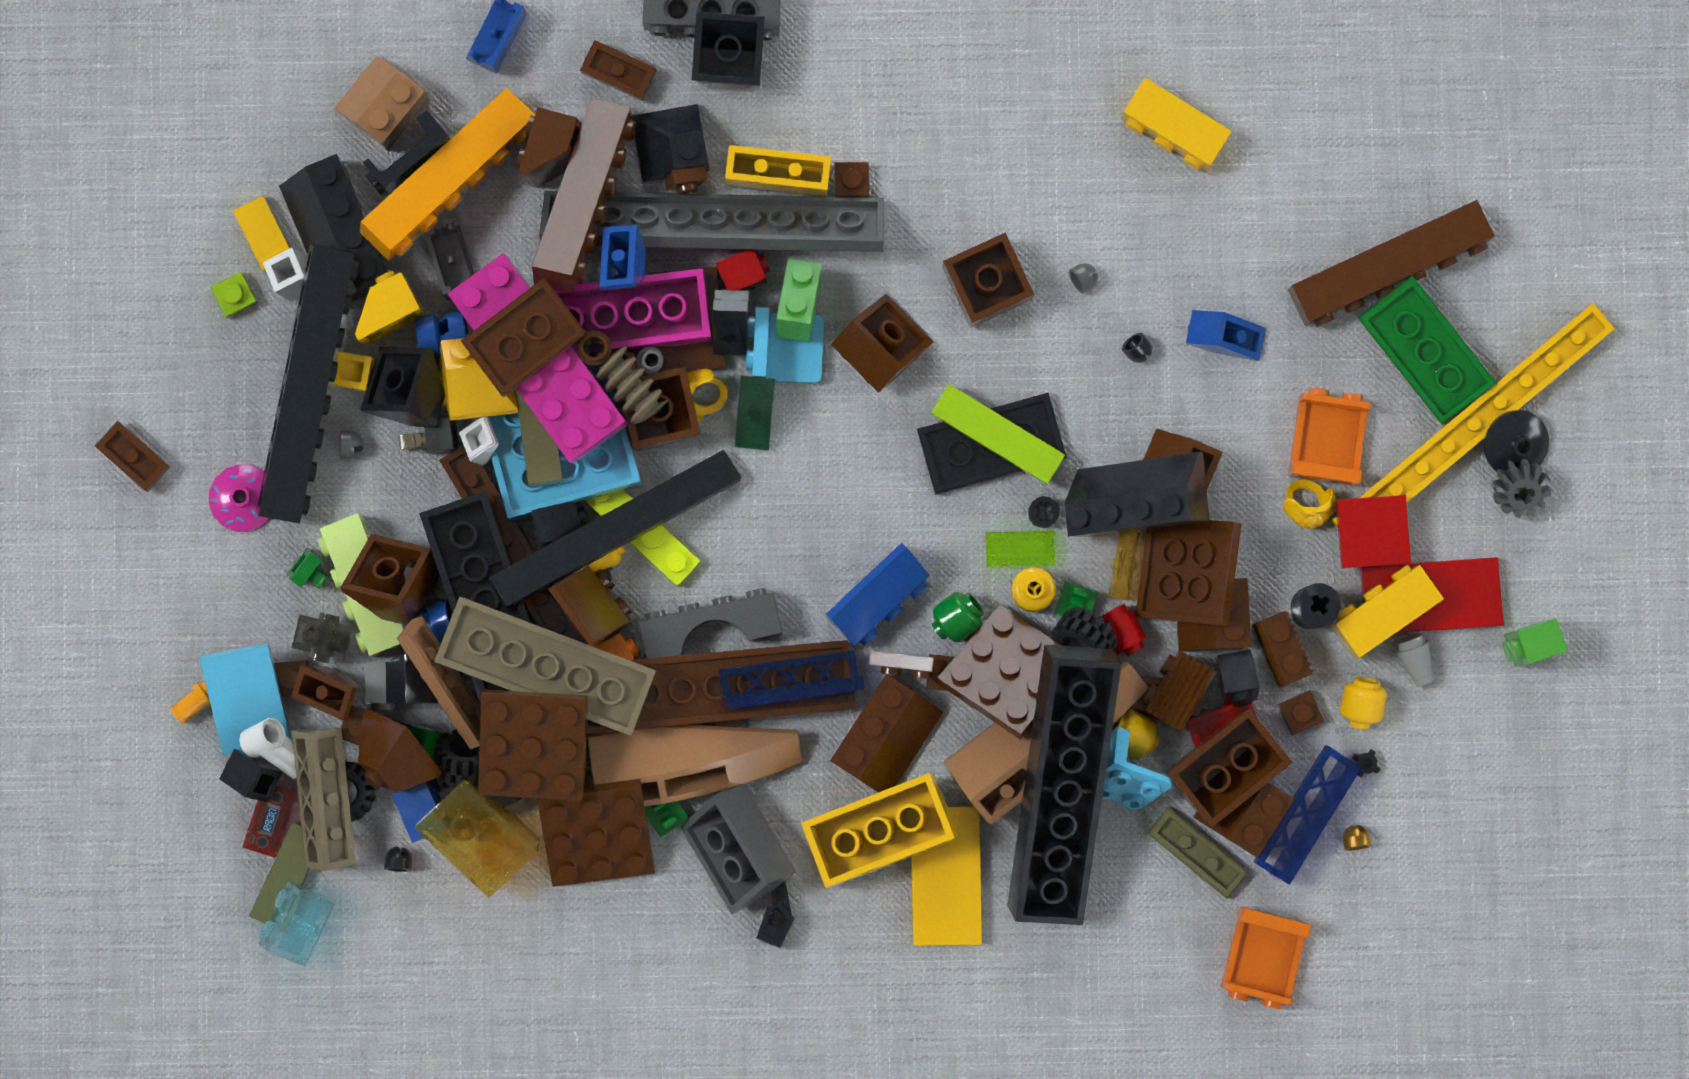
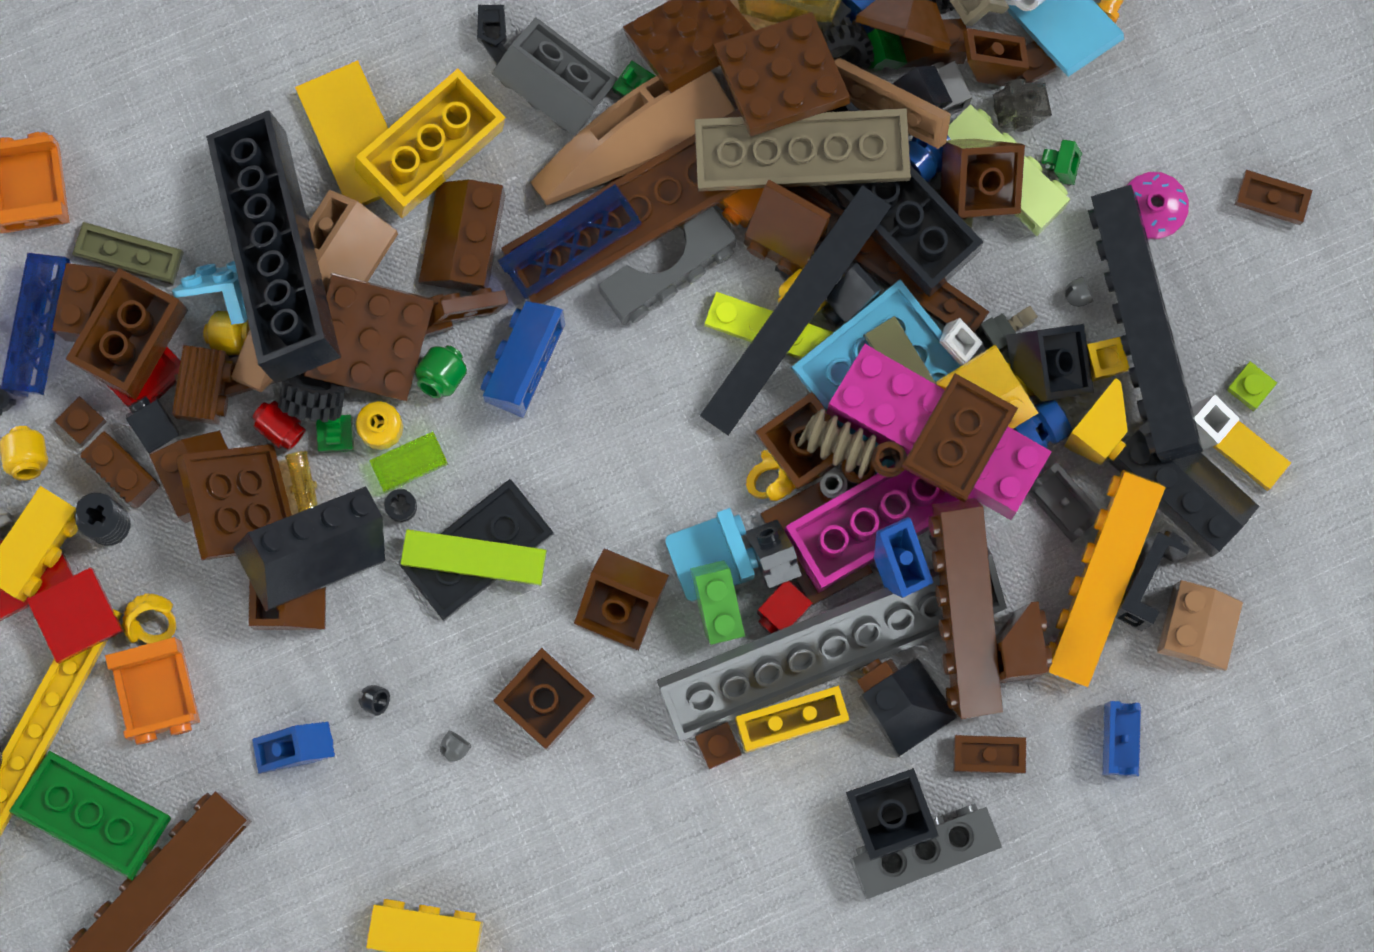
camera: 155 degrees right, 5 degrees down
clear green slope [735,376,776,451] -> none

